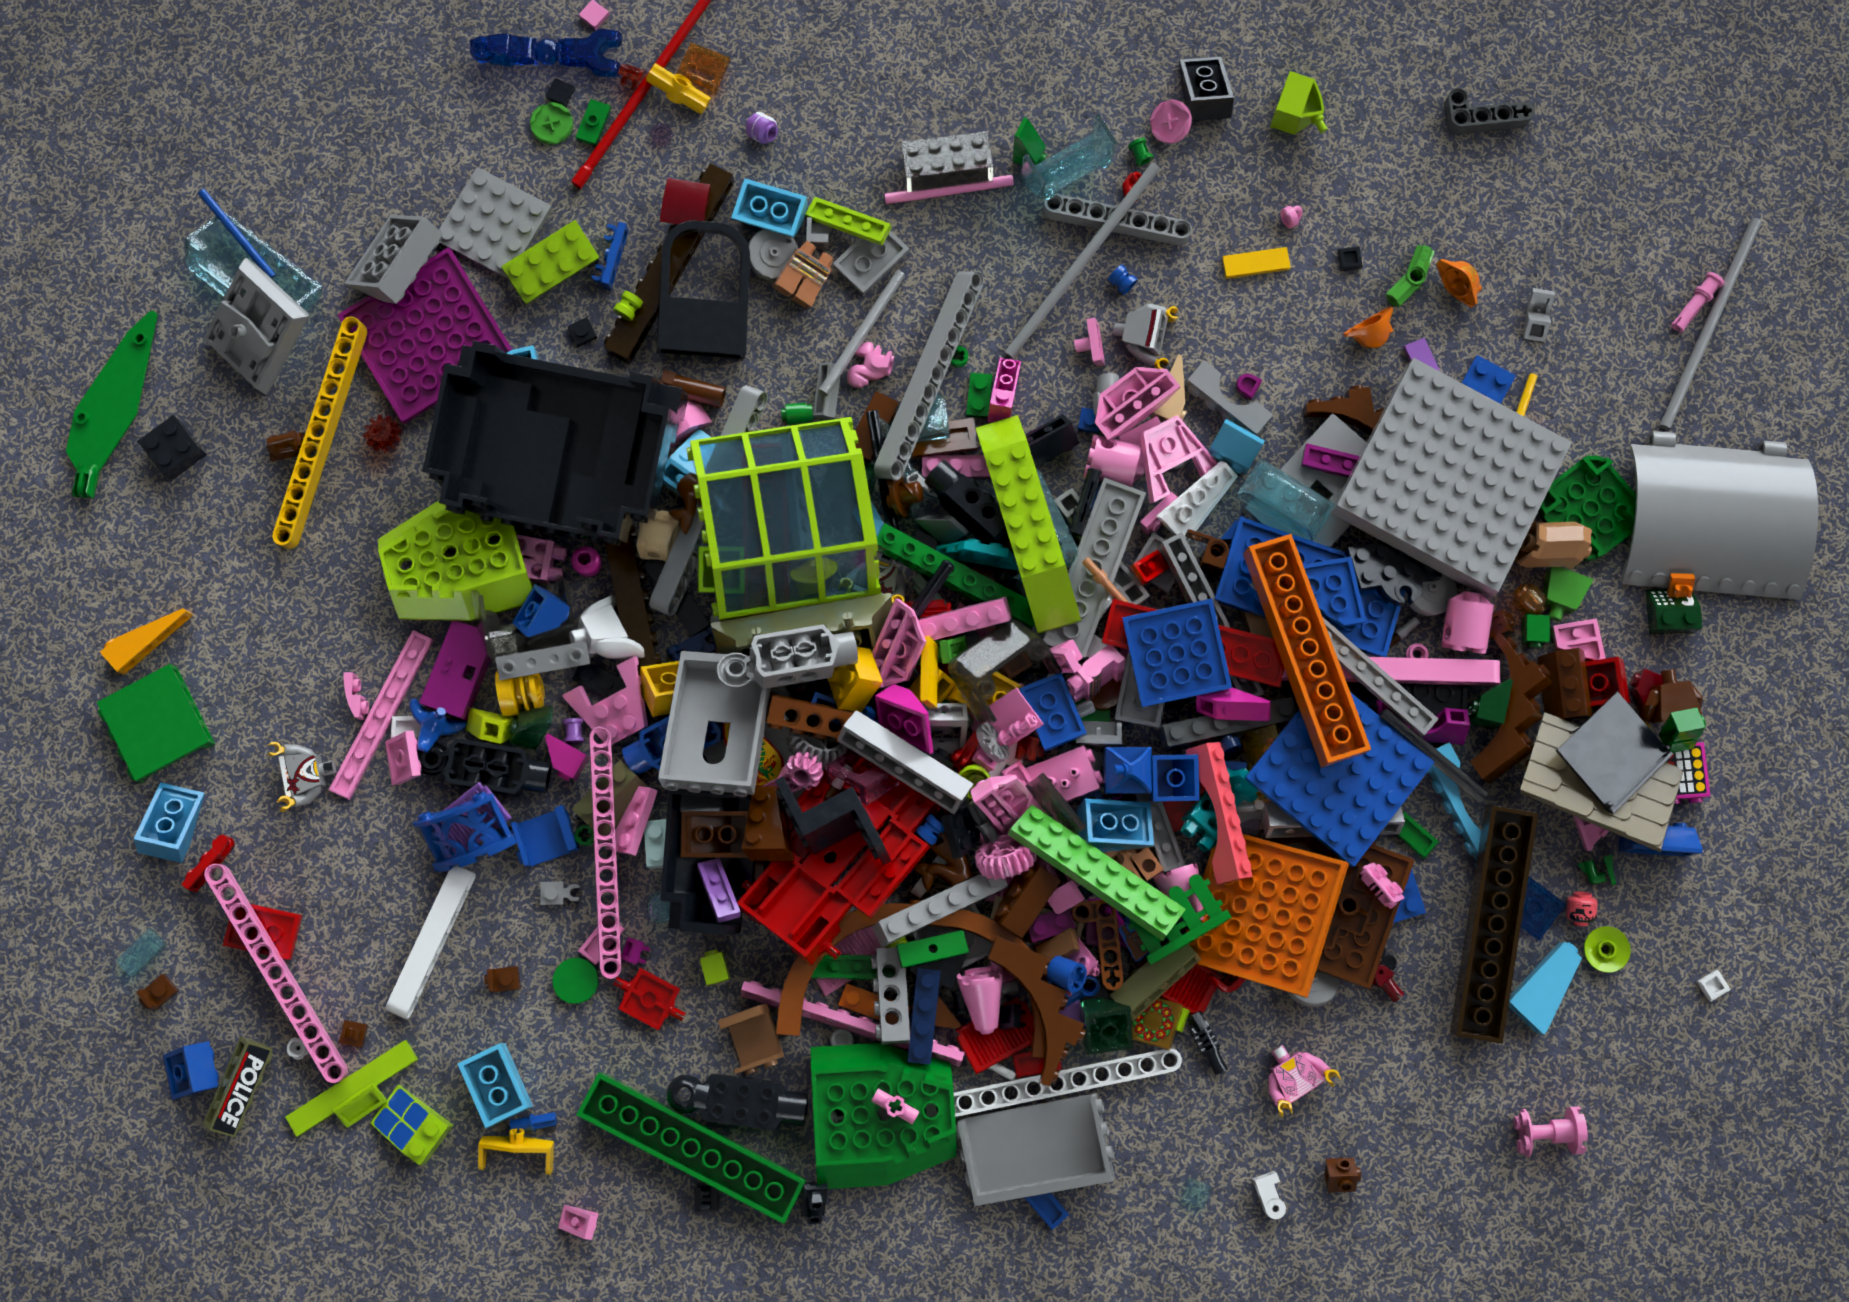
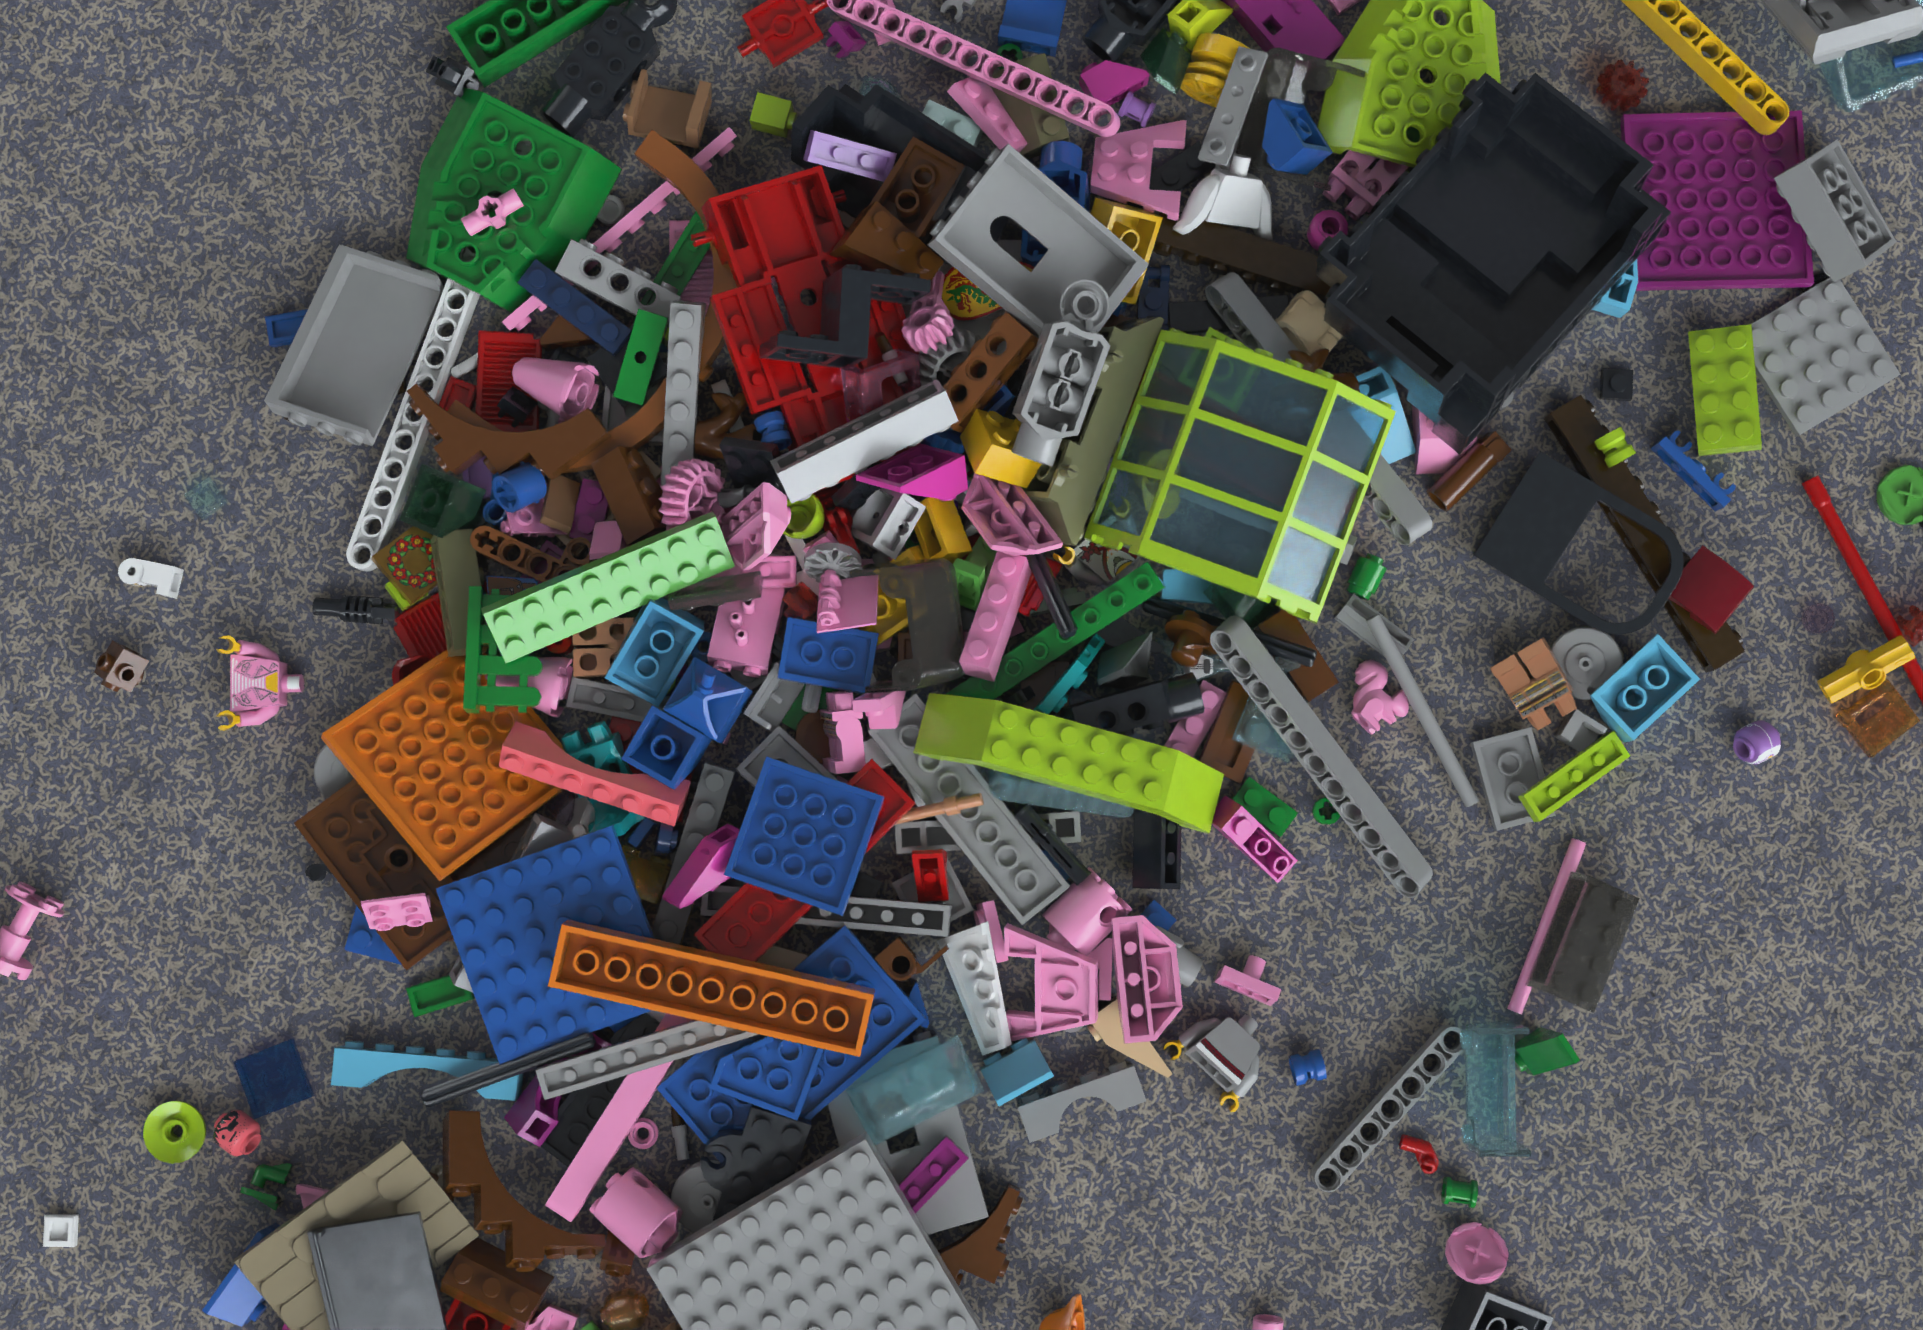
camera: 120 degrees right, 5 degrees up
green plate [575,99,612,146] -> none
orange plate [838,983,911,1025] -> none
yellow tile [920,636,938,709] -> none
light grey piece [1005,162,1160,359] -> none
yellow tile [1222,247,1291,279] -> none
magenta tile [1236,373,1262,400] -> none
dark red piece [1372,964,1404,1002] -> none
dark brown brick [1450,805,1538,1044] -> none
dark green slope [1466,679,1513,730] -> none
medium azure slope [1508,942,1582,1035] -> none
green brick [1521,614,1550,649] -> none

